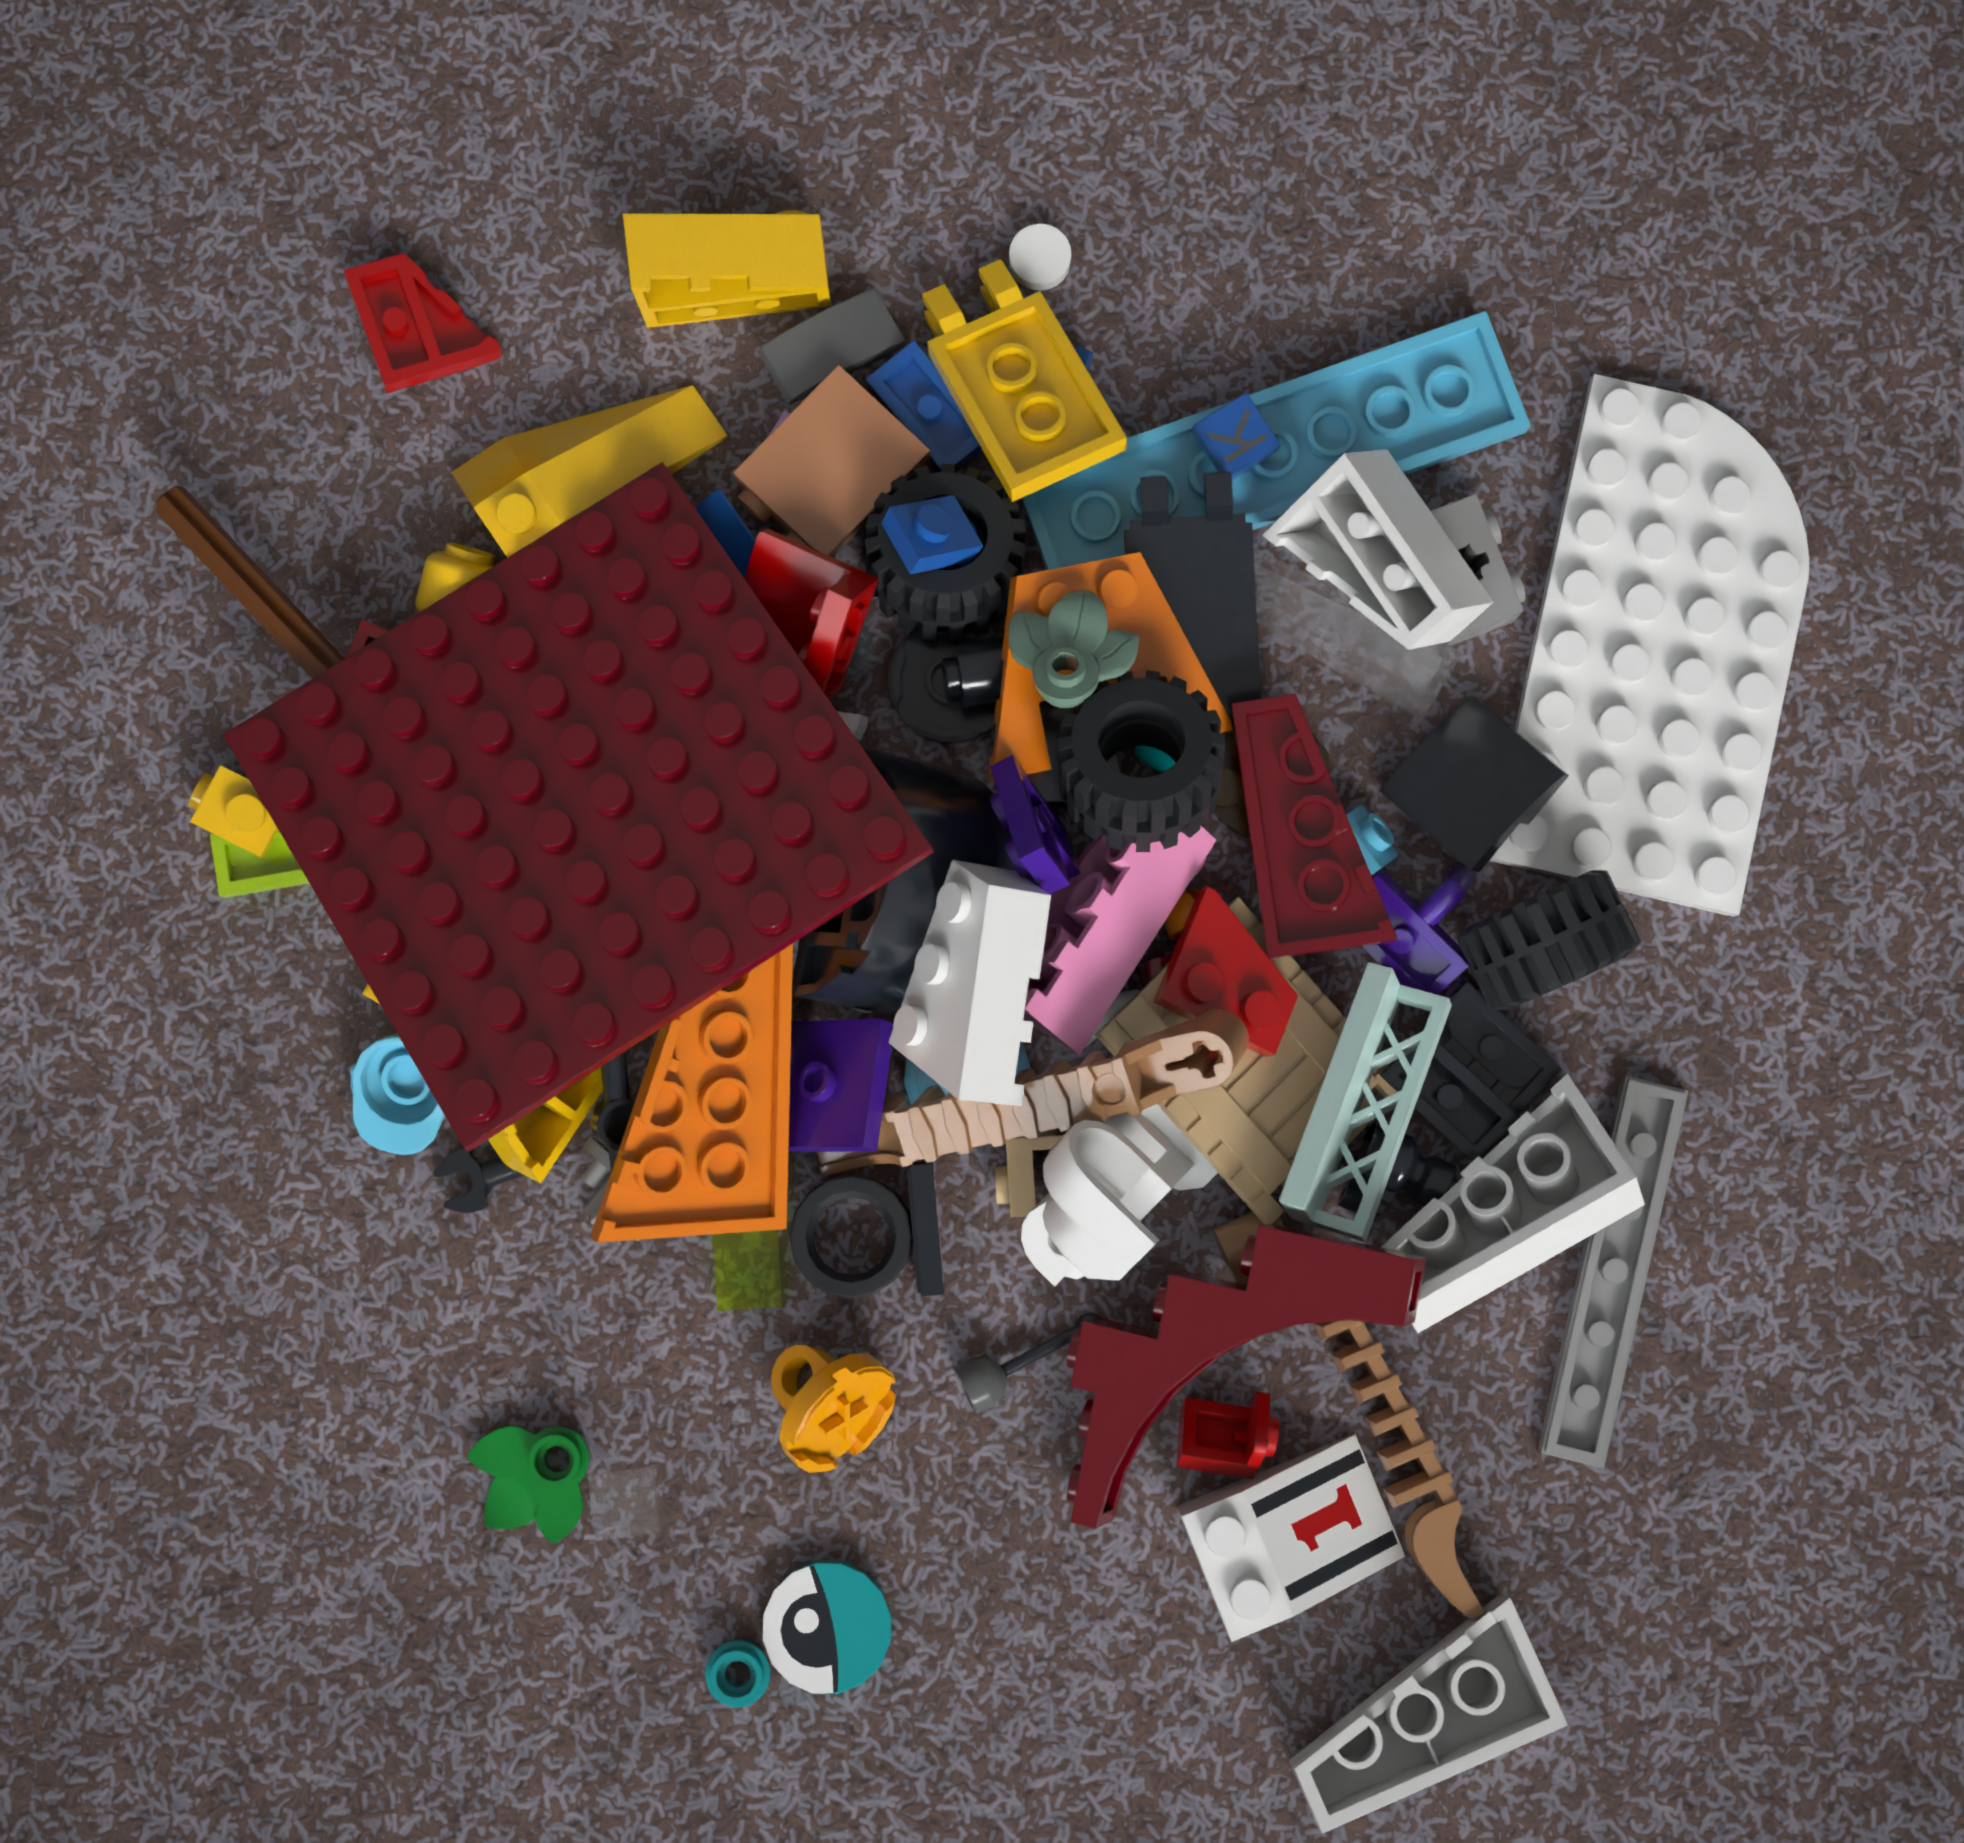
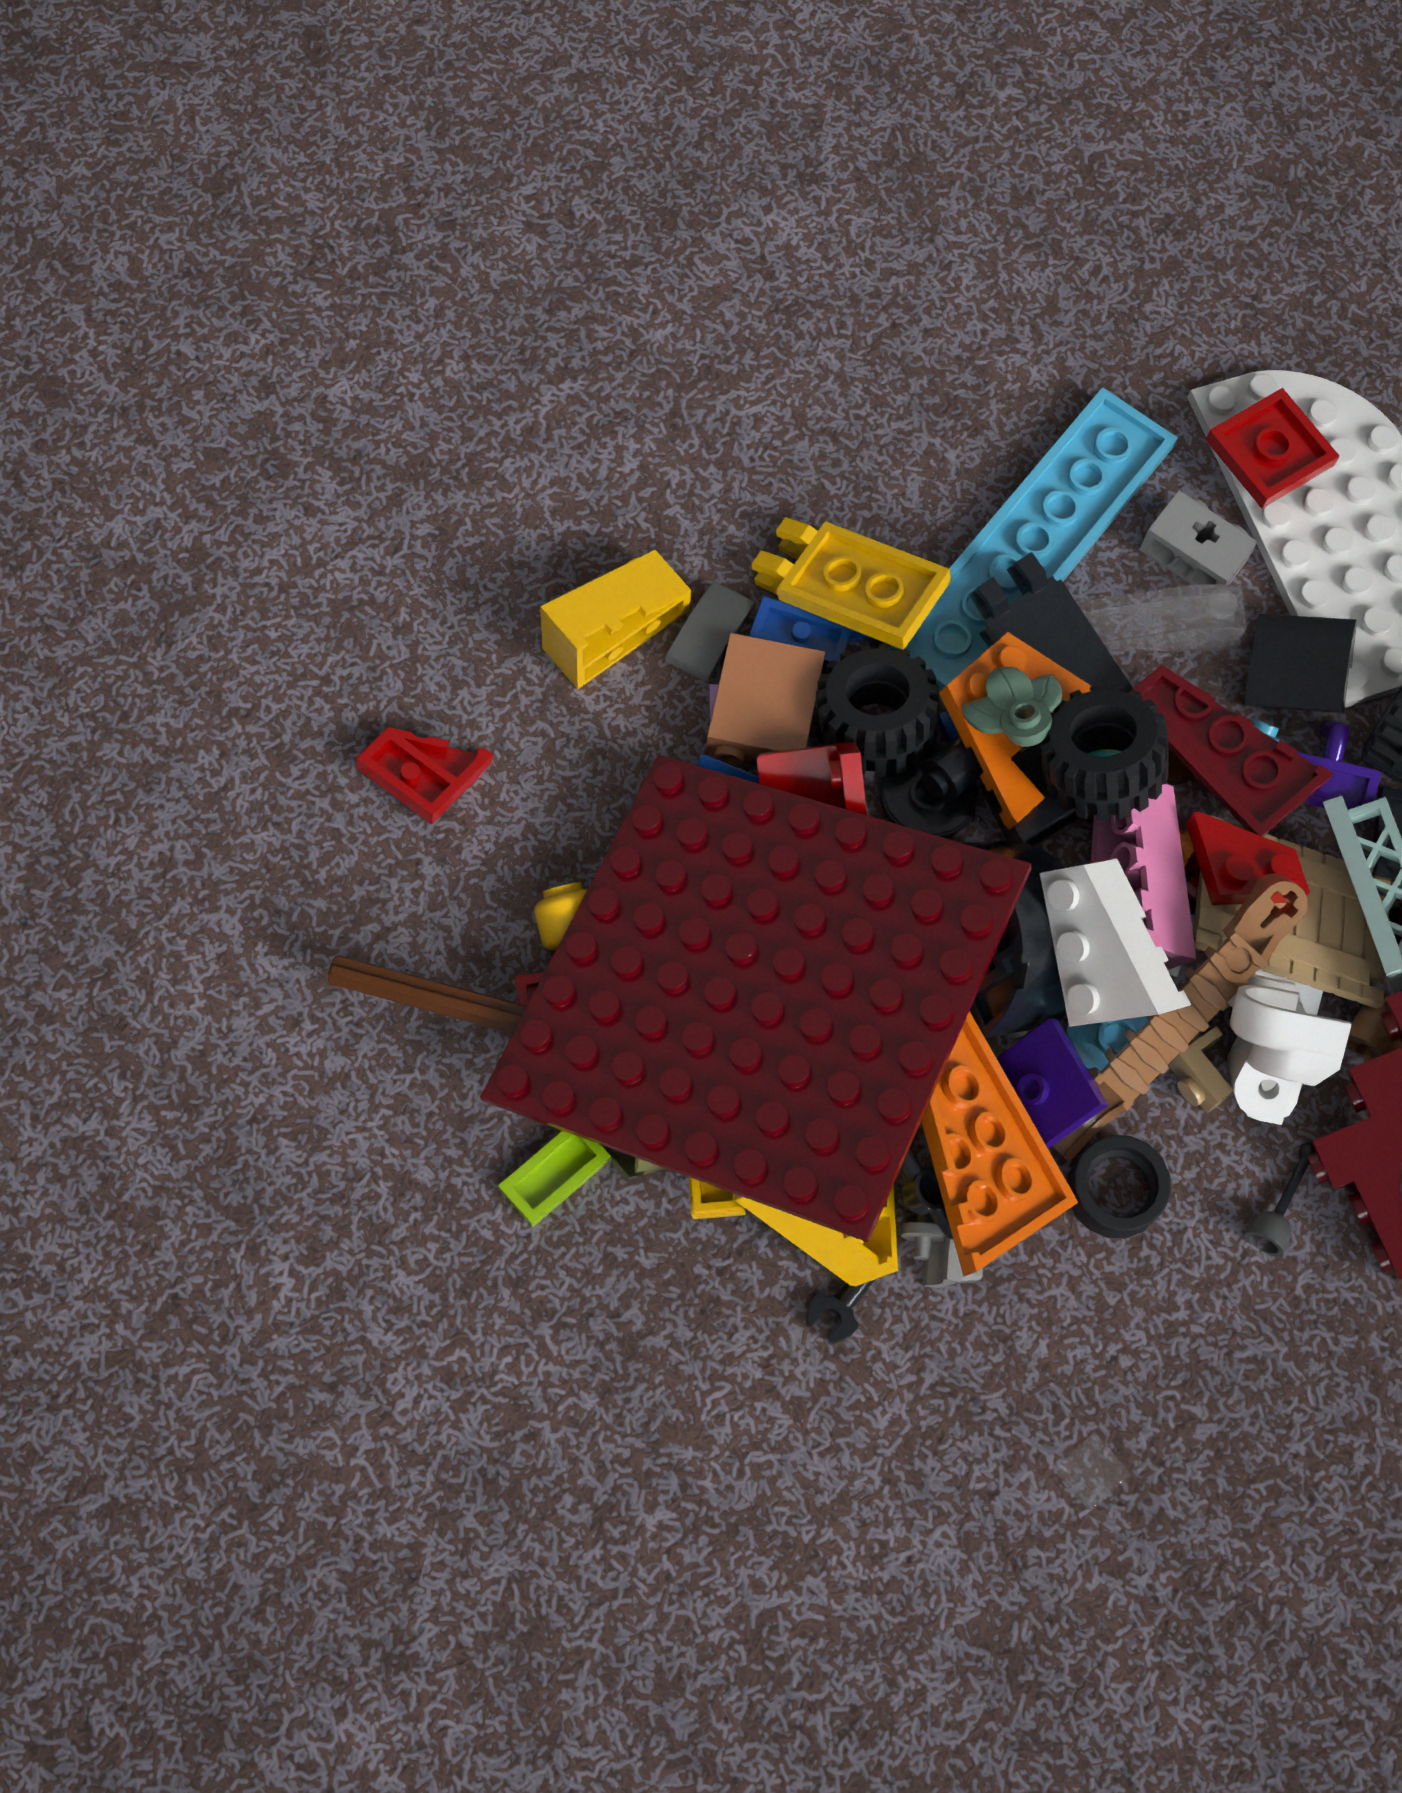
camera: 40 degrees left, 15 degrees down
yellow bracket [188,765,278,858] -> none
medium azure hat [350,1033,445,1155] -> none
yellow wedge [451,385,728,558] -> none
green plate [467,1425,590,1544] -> none
teal plate [705,1639,771,1708] -> none
clear neon green tile [713,1230,783,1311] -> none
tile [763,1560,892,1694] -> none
light orange tile [771,1345,896,1473] -> none
blue bracket [881,495,983,574] -> none
black tile [907,1163,945,1296] -> none
dark purple plate [990,755,1081,894] -> none
white tile [1009,224,1071,291] -> none
blue tile [1191,392,1281,480] -> none
white wedge [1262,449,1494,650] -> none
none -> red plate [1205,387,1340,509]

